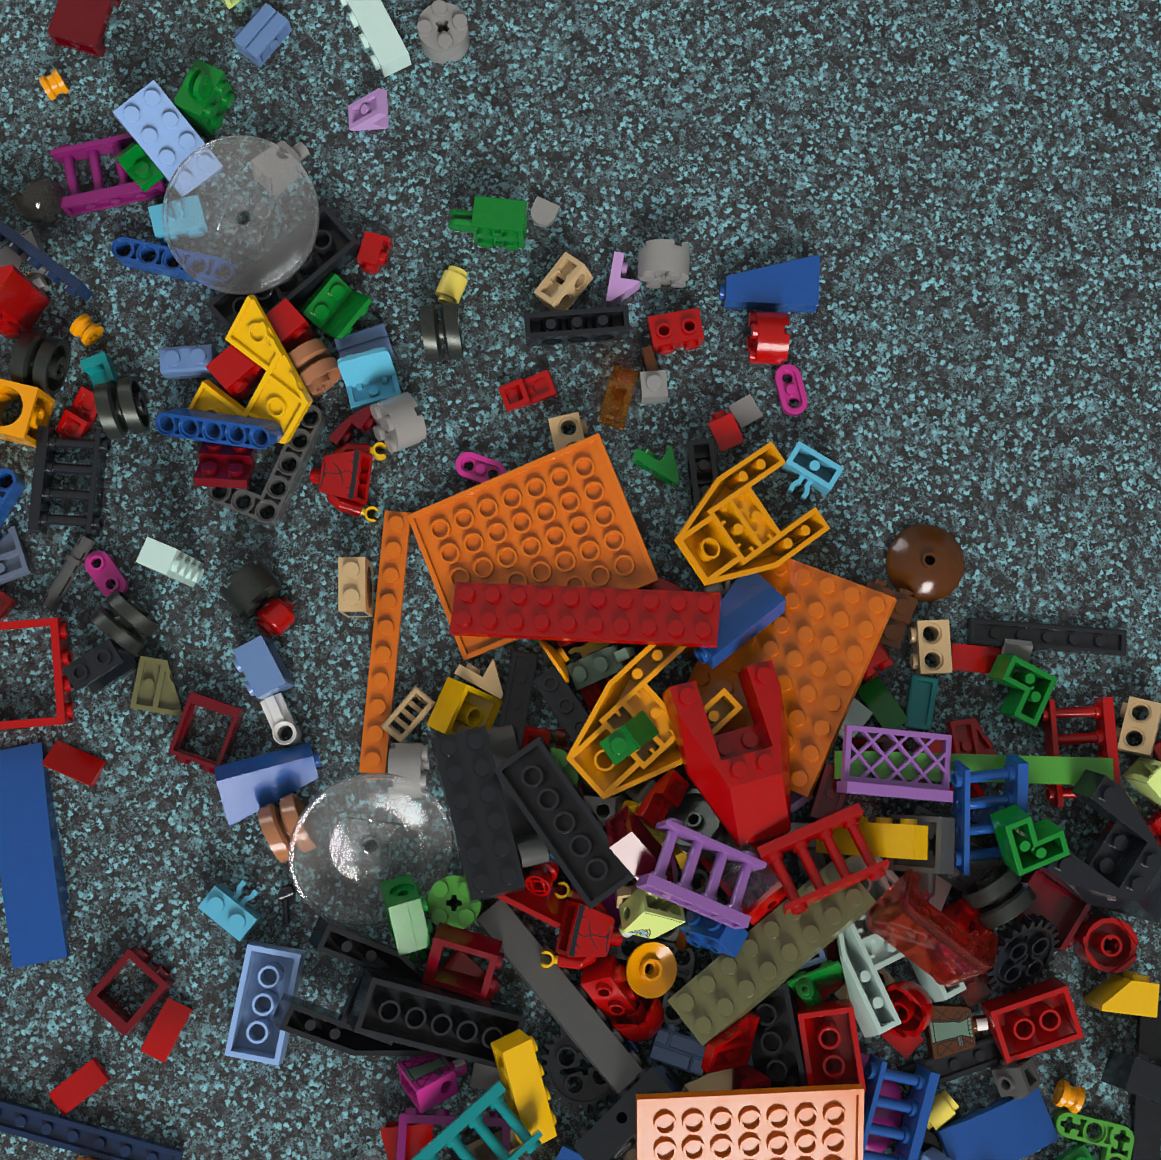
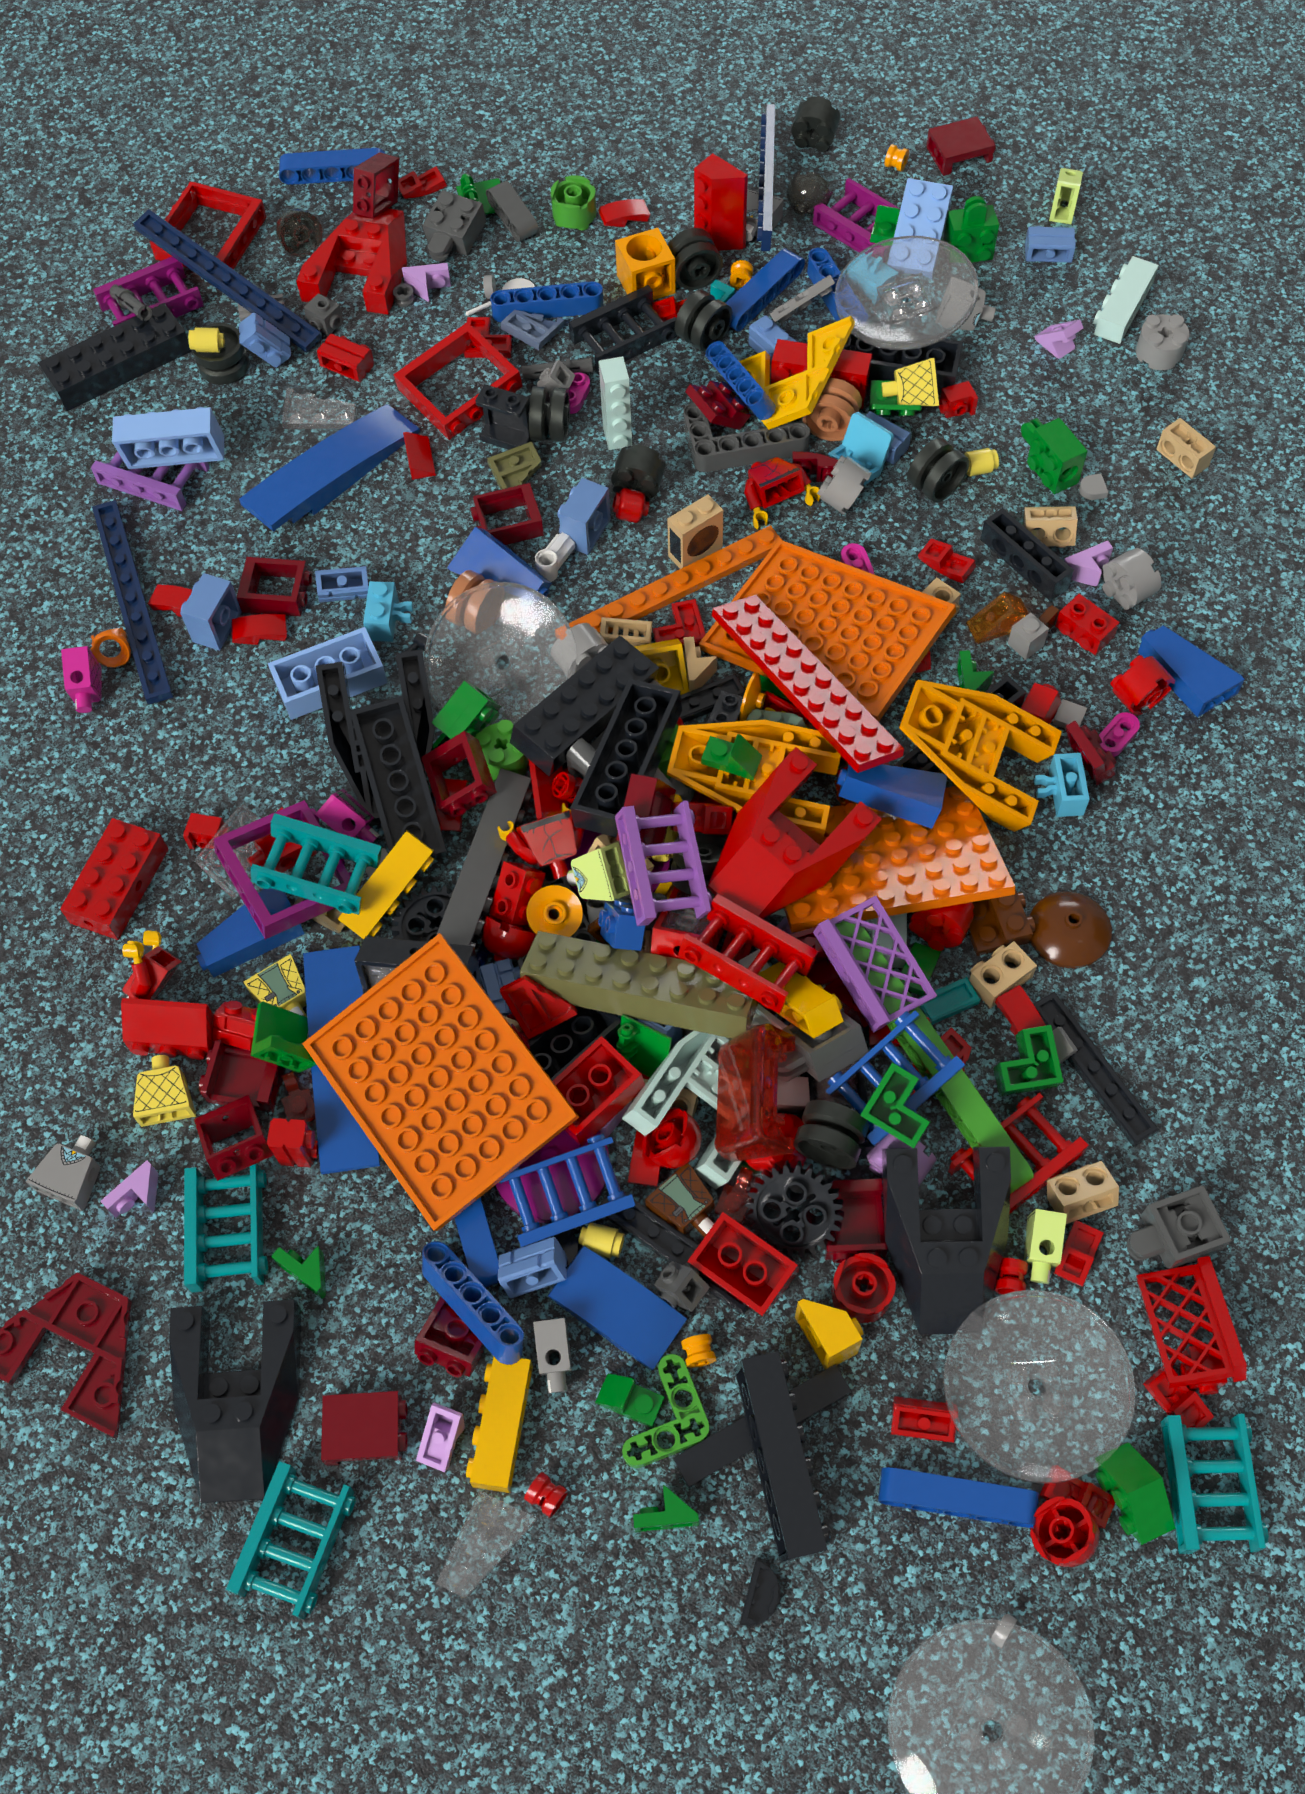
camera: 60 degrees right, 20 degrees down
none -> medium blue brick [180,573,242,651]
none -> medium blue brick [315,566,368,603]
none -> light grey brick [537,359,575,397]
none -> red tile [652,599,706,649]
none -> blue beam [726,248,805,332]
none -> light grey wing [769,275,835,323]
none -> light yellow torso [881,358,939,407]
none -> dark red plate [1066,720,1117,786]
none -> tan brick [1156,418,1216,478]

